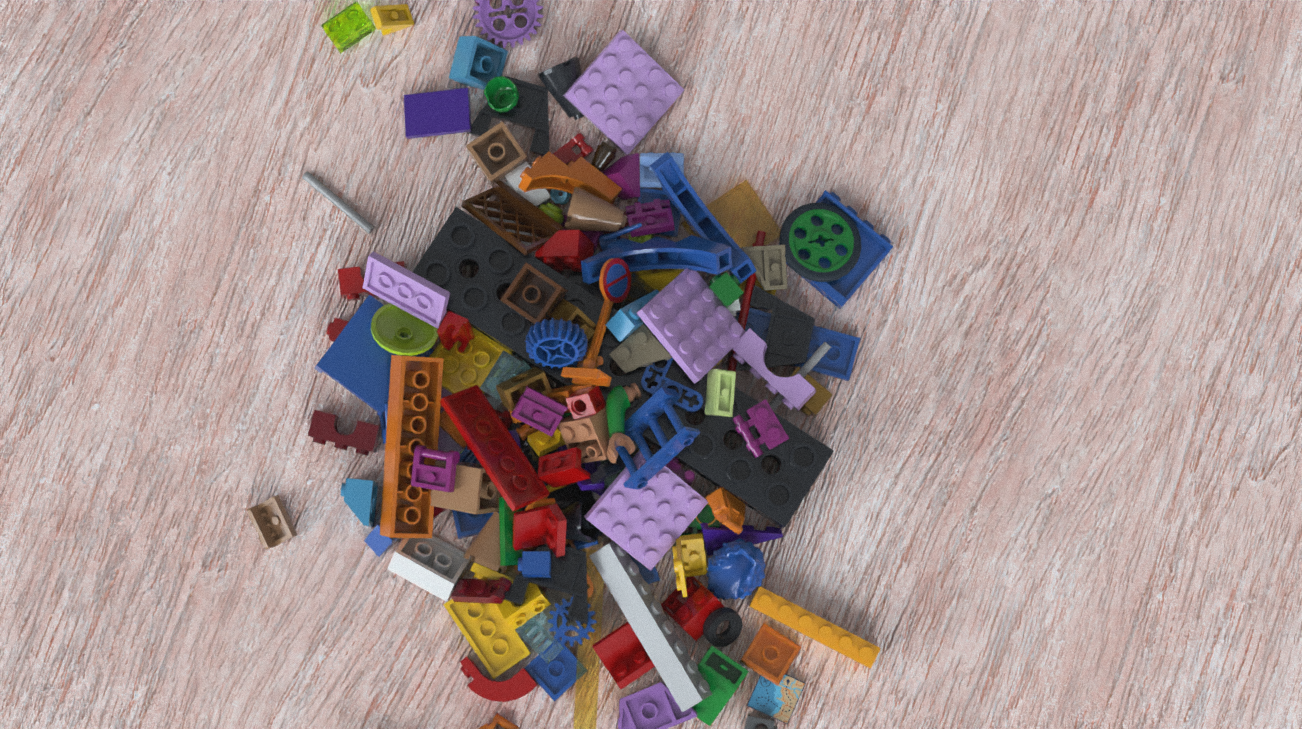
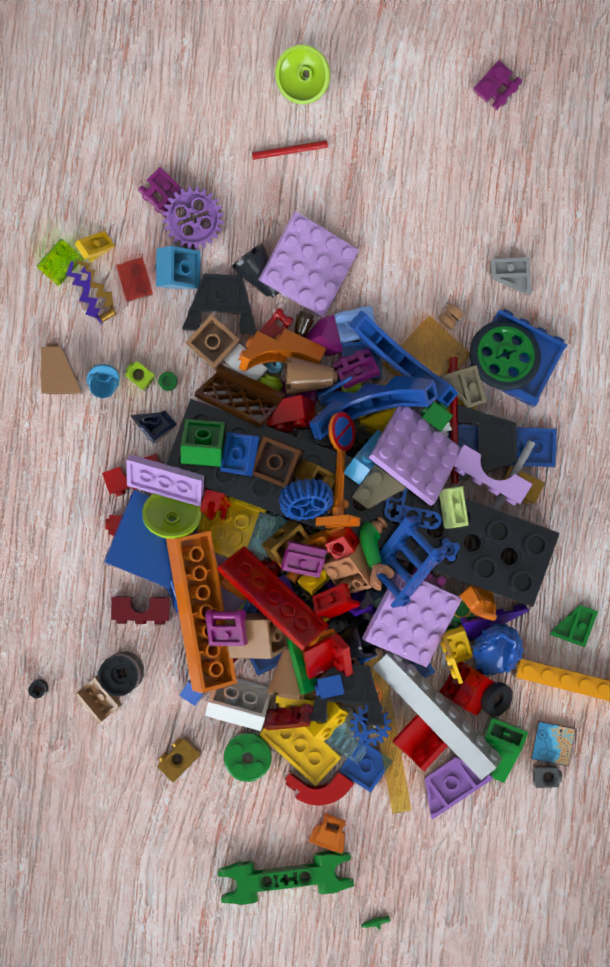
camera: 10 degrees left, 5 degrees up
light grey bar [302,171,375,234] -> none
dark azure slope [341,478,378,527] -> none
dark purple tile [404,88,472,139] -> none
green hair [484,76,519,112] -> none
magenta plate [733,399,789,458] -> none
orange tile [740,623,801,686] -> none
none -> black bush [28,679,49,699]
none -> medium nougat slope [41,343,83,394]
none -> piece [66,260,118,325]
none -> dark azure piece [86,364,120,398]
none -> black wheel [98,651,144,696]
none -> clear red plate [116,257,154,302]
none -> lime brick [125,361,156,391]
none -> dark blue slope [130,410,177,444]
none -> pearl gold brick [157,736,202,783]
none -> green tile [158,372,178,391]
none -> green slope [181,419,225,467]
none -> blue tile [220,432,259,476]
none -> green plate [224,732,272,782]
none -> medium nougat wheel [437,303,464,330]
none -> blue plate [441,538,460,561]
none -> light grey wing [490,257,531,295]
none -> green wing [549,605,598,647]

